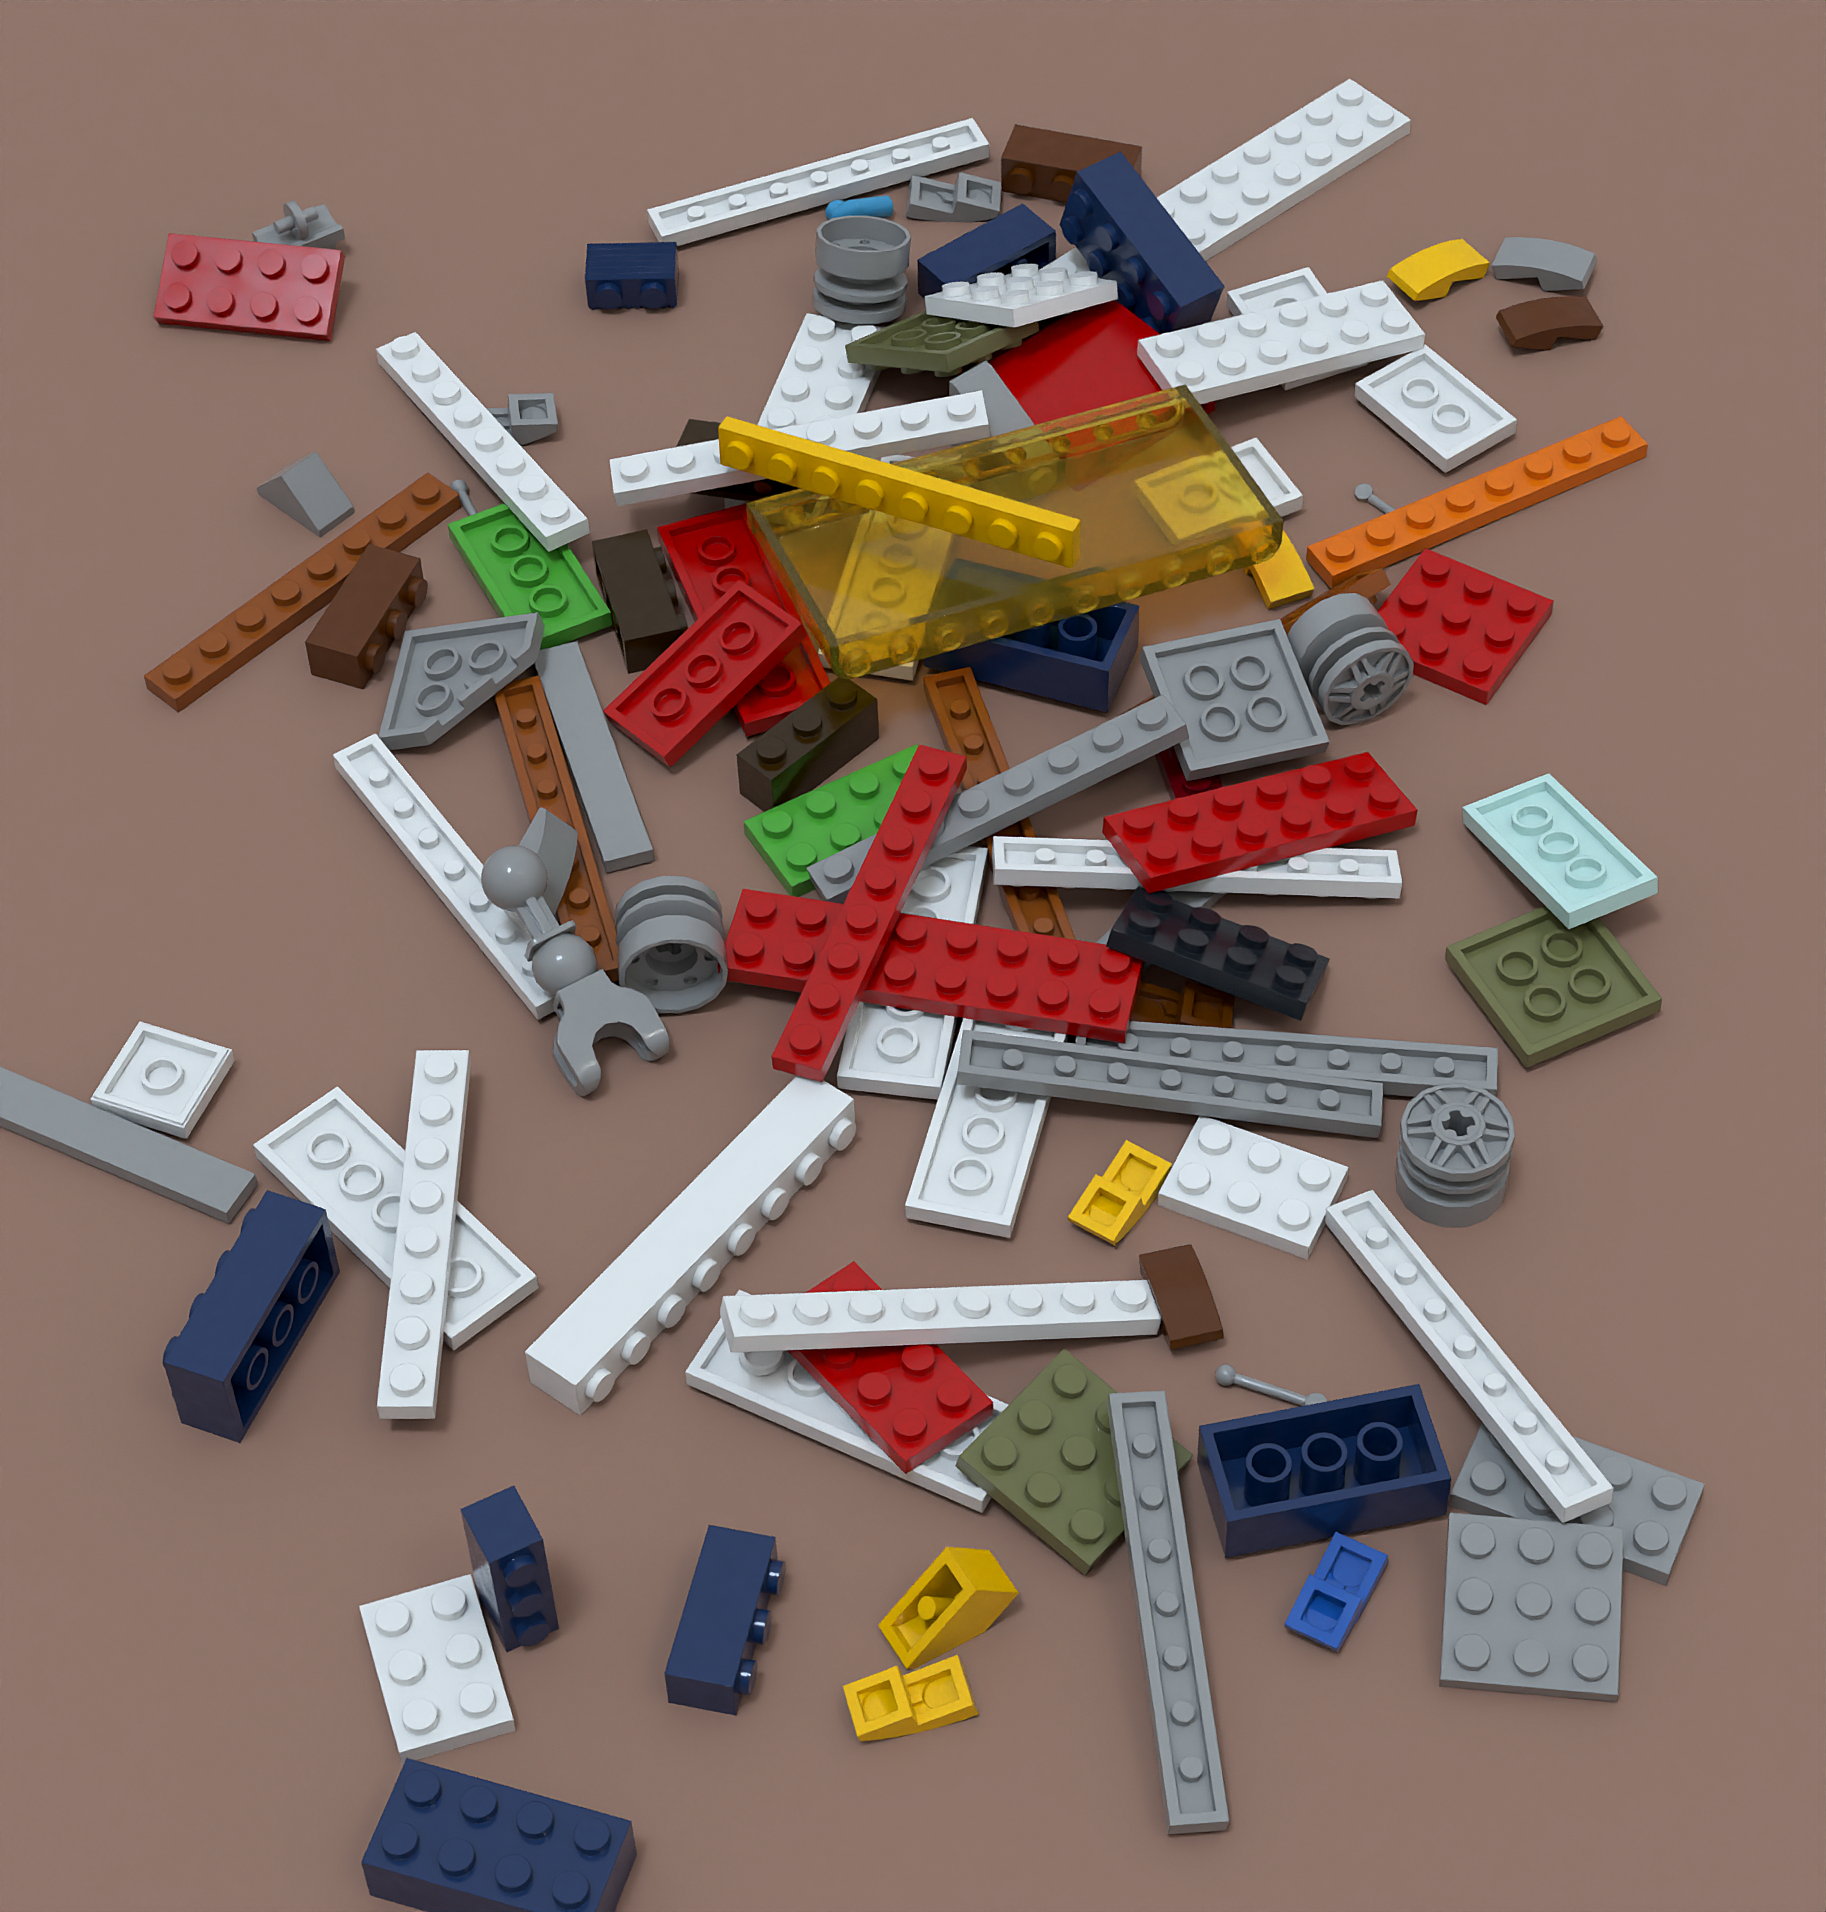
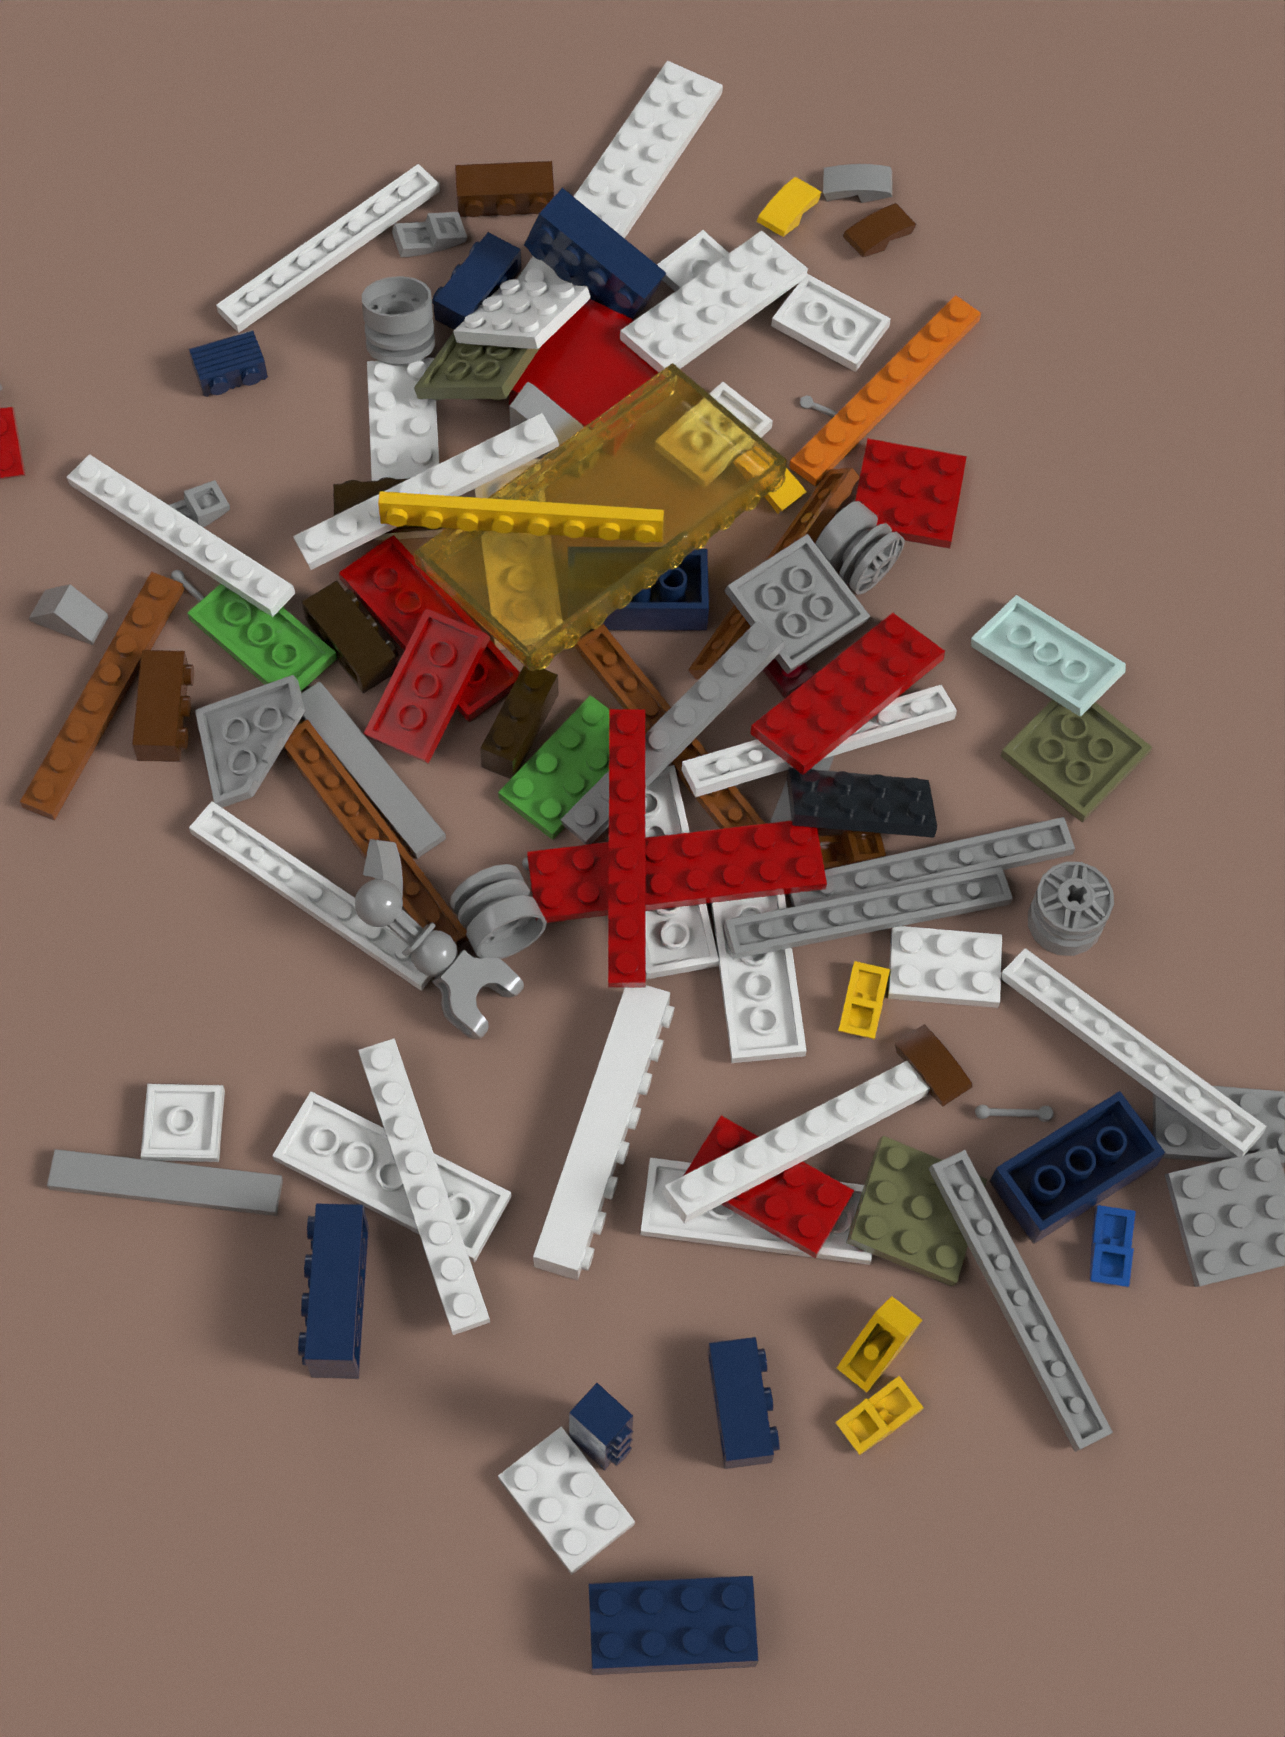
camera: 25 degrees left, 15 degrees up
dark azure arm [825,196,893,220] -> none

